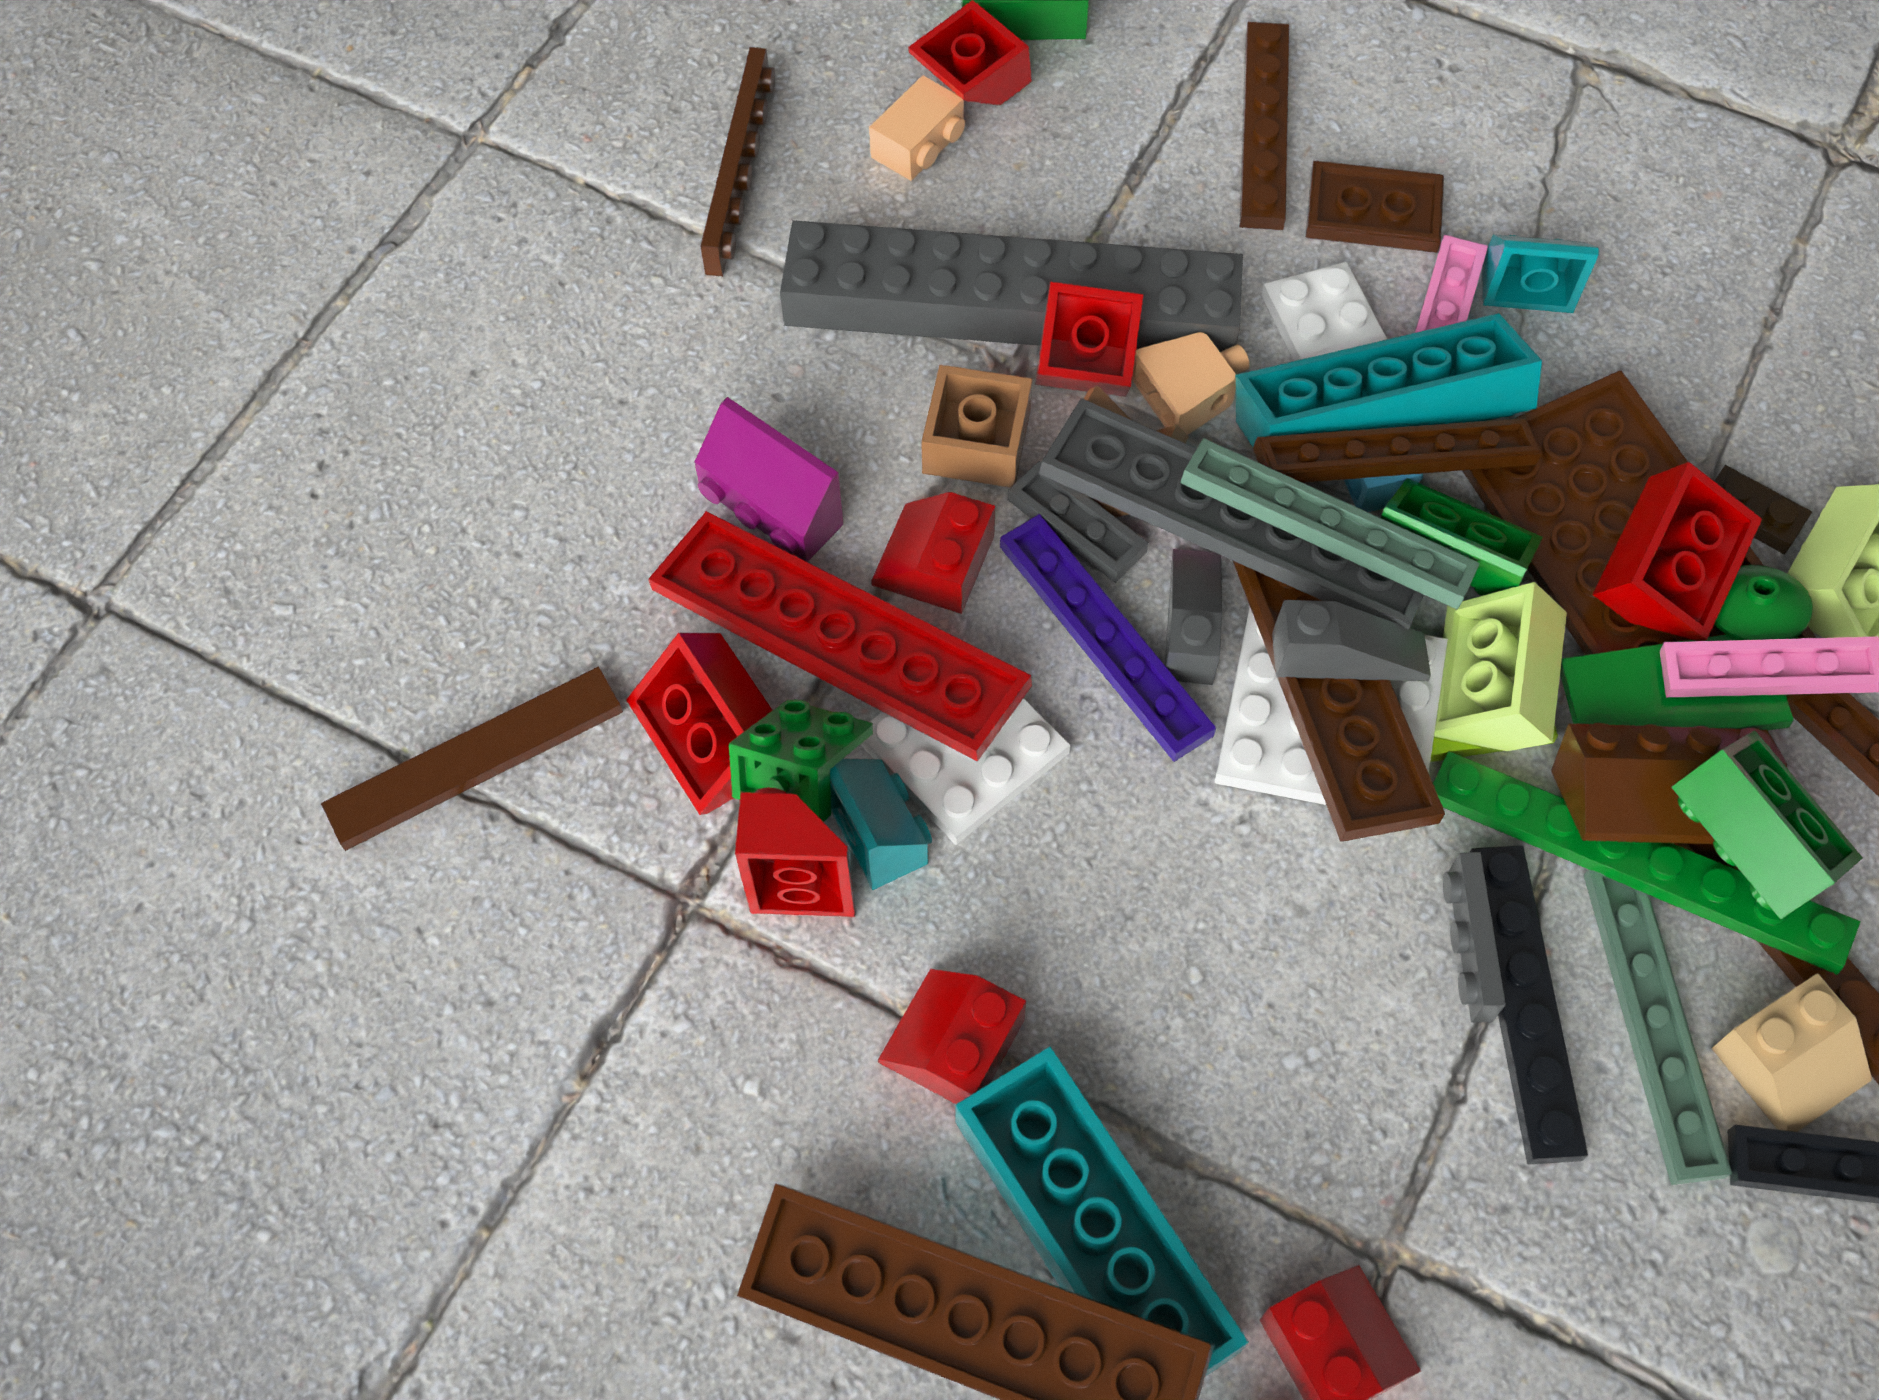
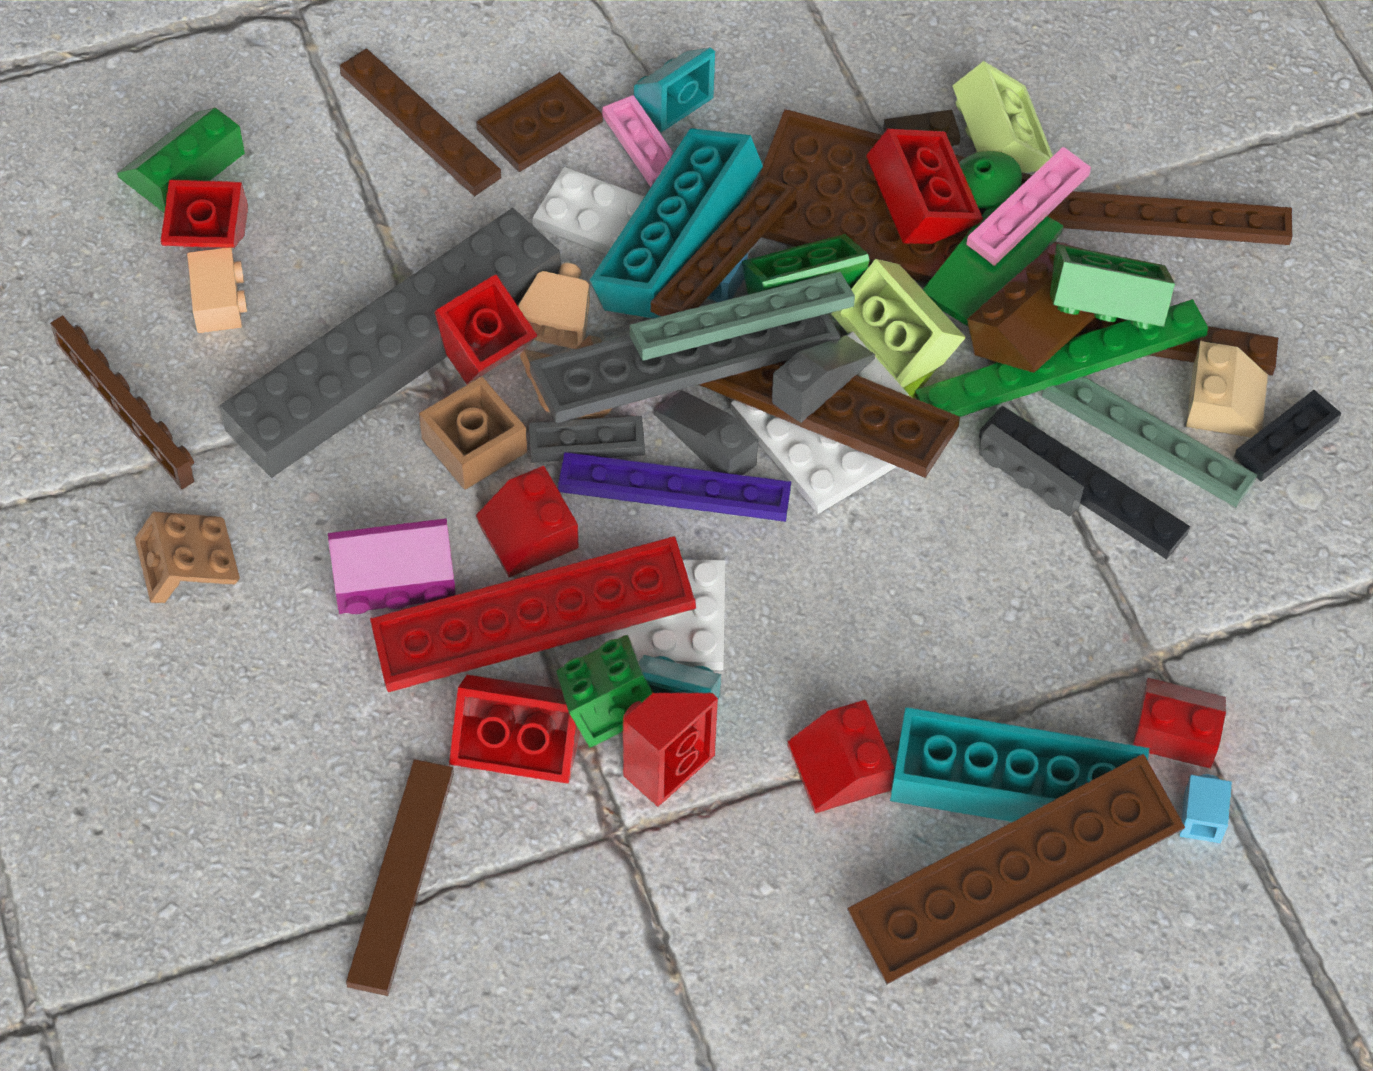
camera: 50 degrees left, 5 degrees down
none -> medium nougat bracket [135,511,240,603]

